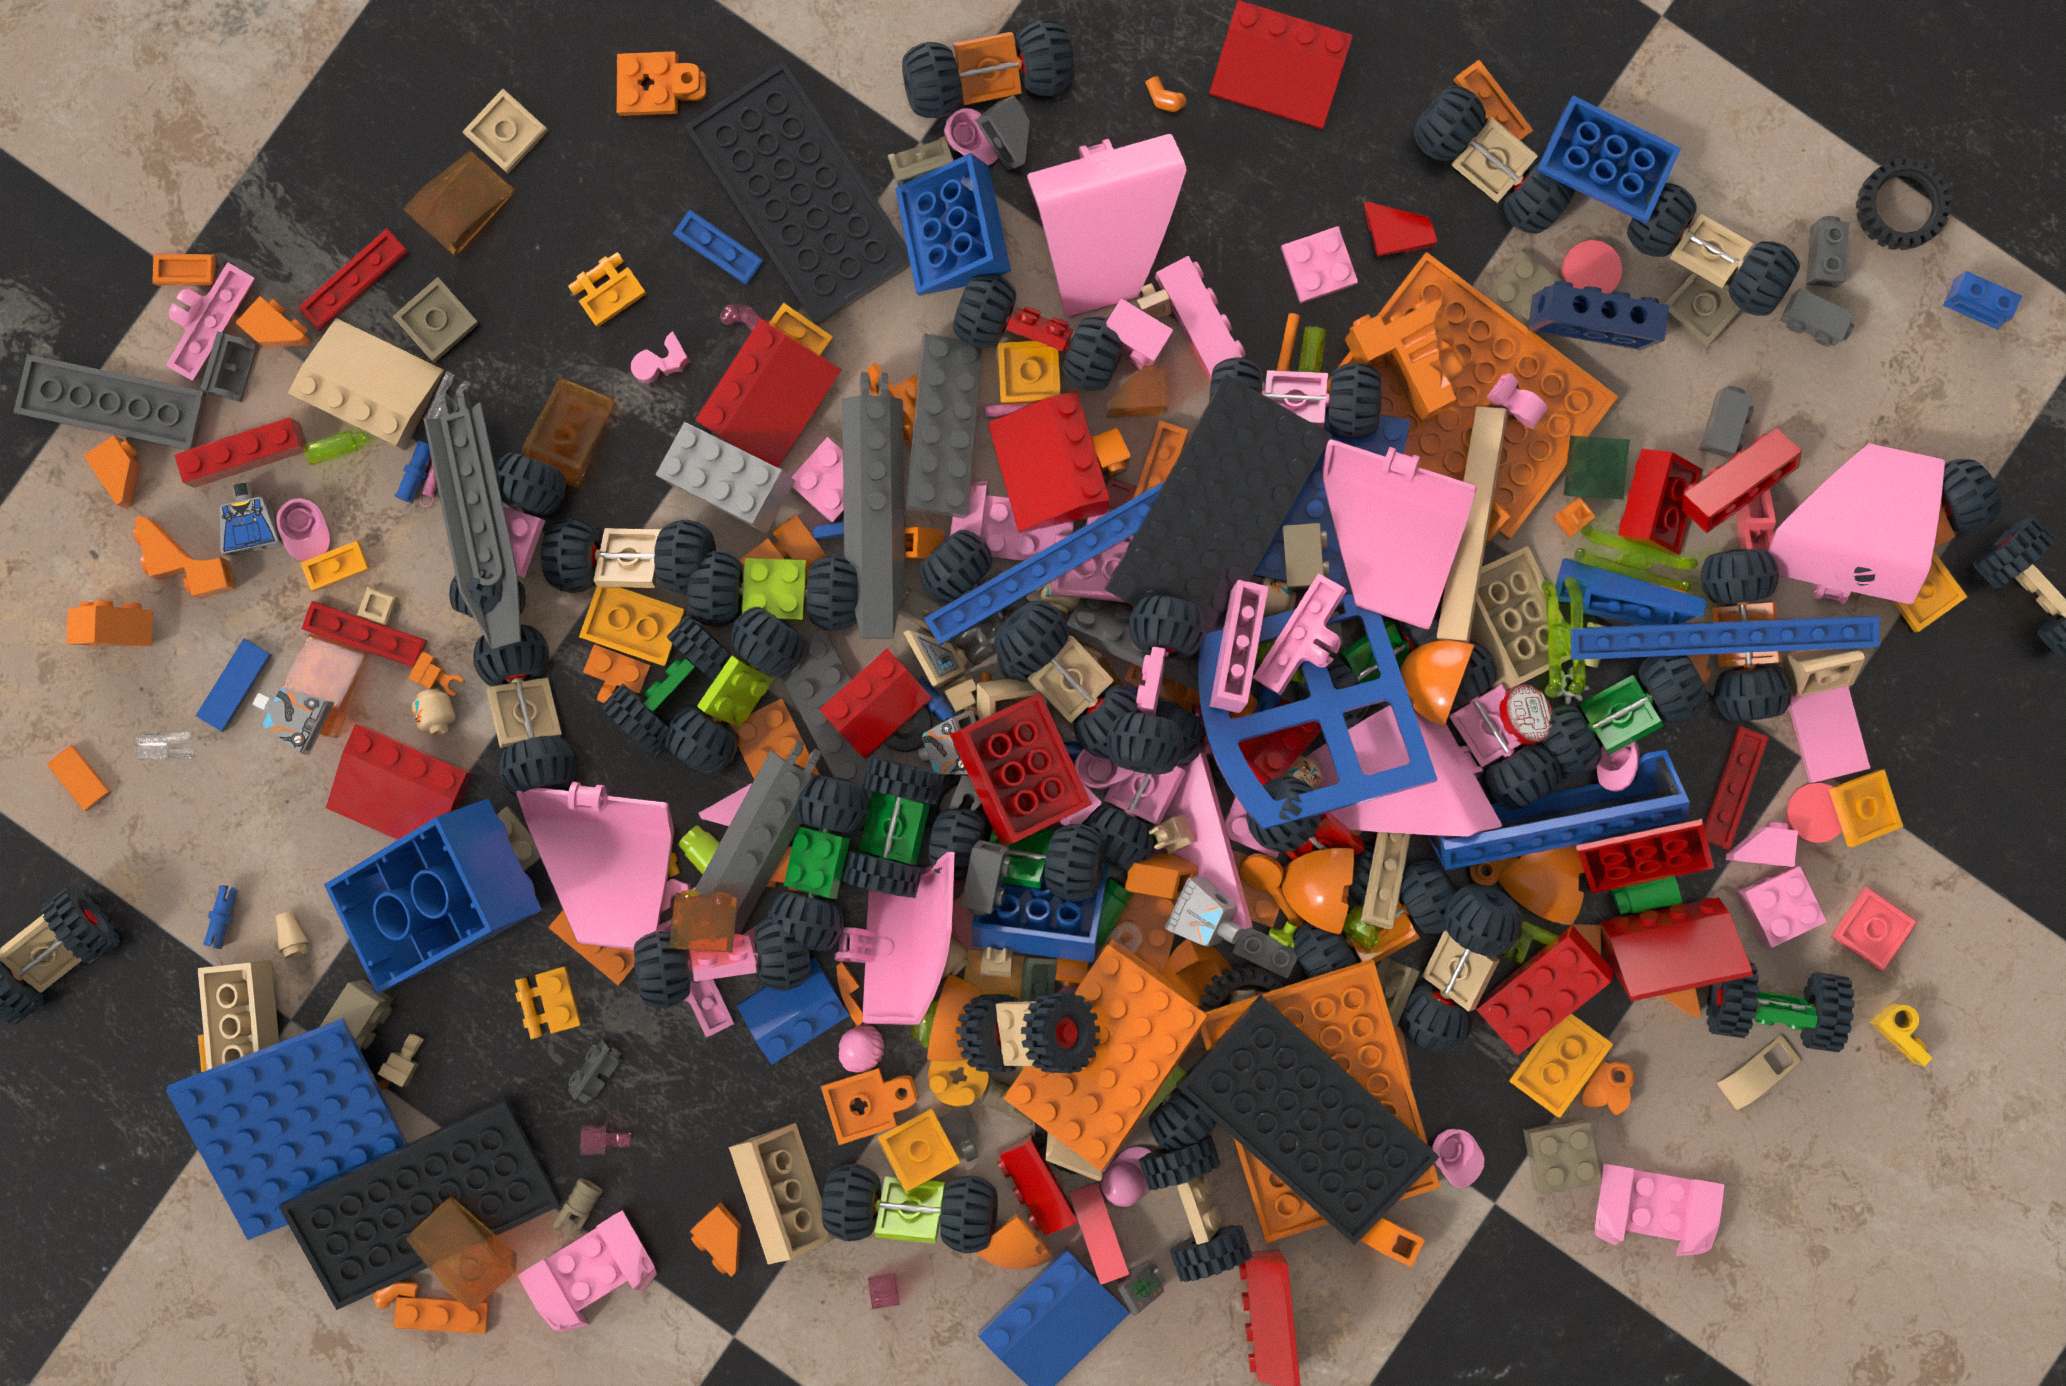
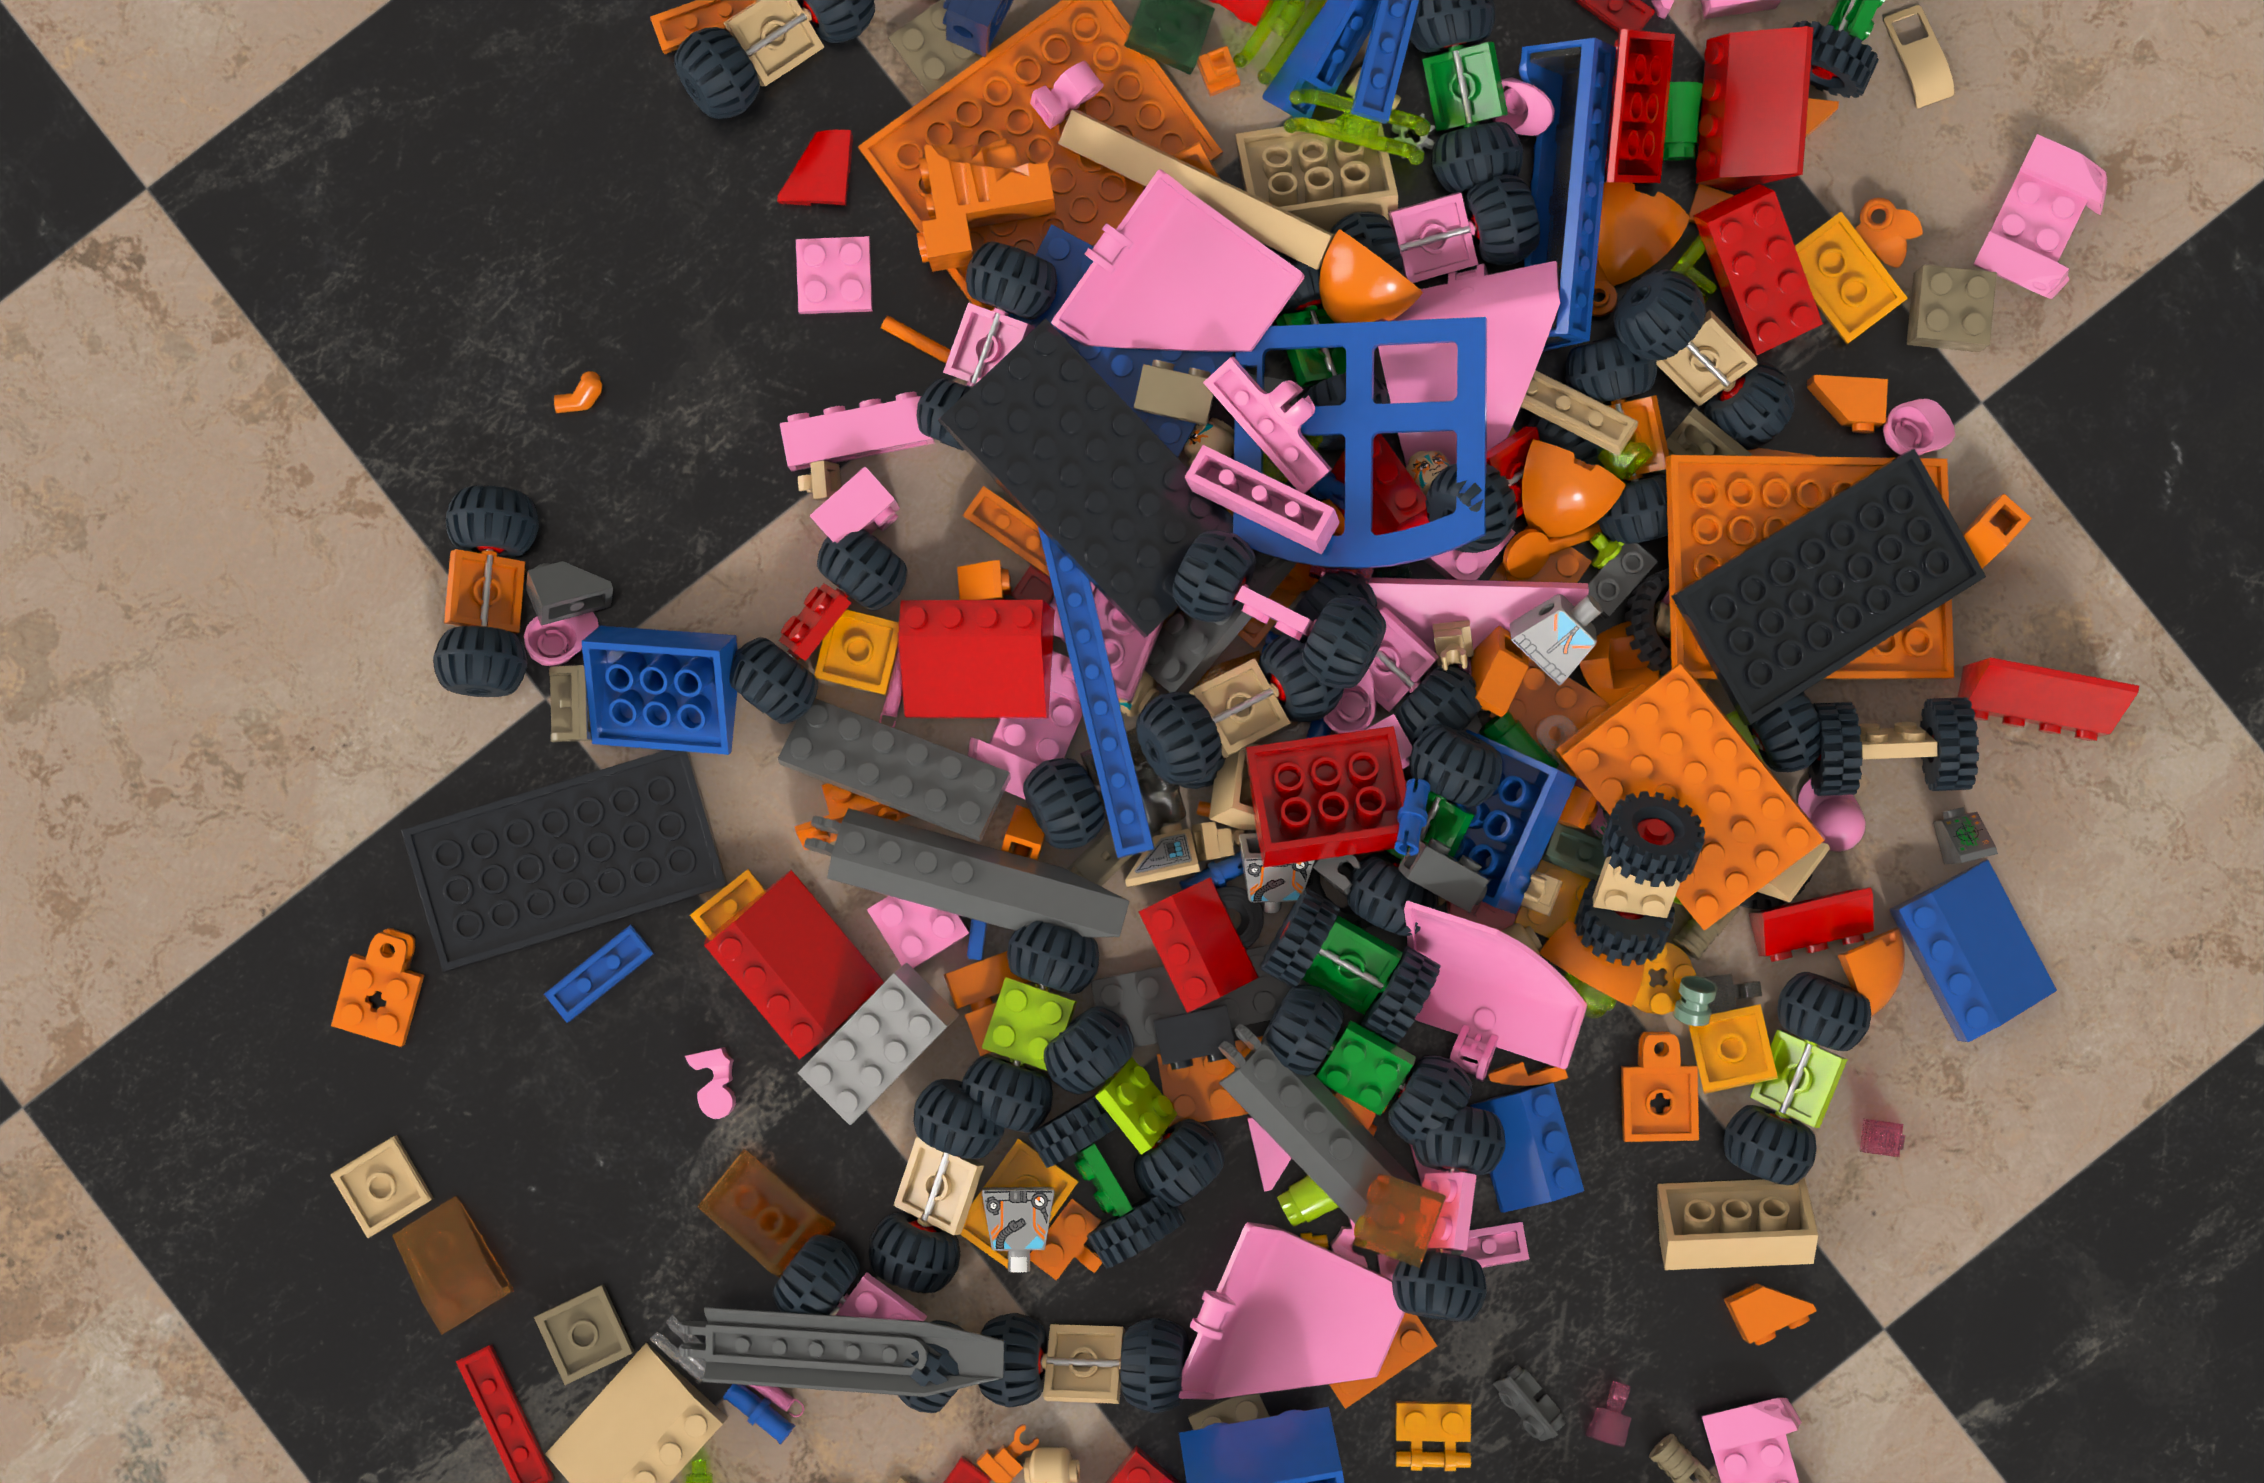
camera: 70 degrees left, 0 degrees up
light orange plate [568,252,647,328] -> none
clear pink arm [720,304,760,331] -> none
bright pink hair [839,1024,885,1073] -> none
bright pink panel [1027,134,1186,317] -> none
coral slope [1069,1182,1129,1285] -> none
clear orange slope [1105,365,1168,418] -> none
red slope [1209,0,1353,130] -> none
clear neon green cylinder [1298,327,1326,373] -> none
tile [1499,684,1553,745] -> none
none -> torso [982,1187,1055,1272]
none -> black brick [1153,1004,1236,1070]
none -> blue pin [1394,779,1431,856]
none -> sand green wheel [1673,976,1718,1026]
none -> orange slope [1807,375,1888,433]

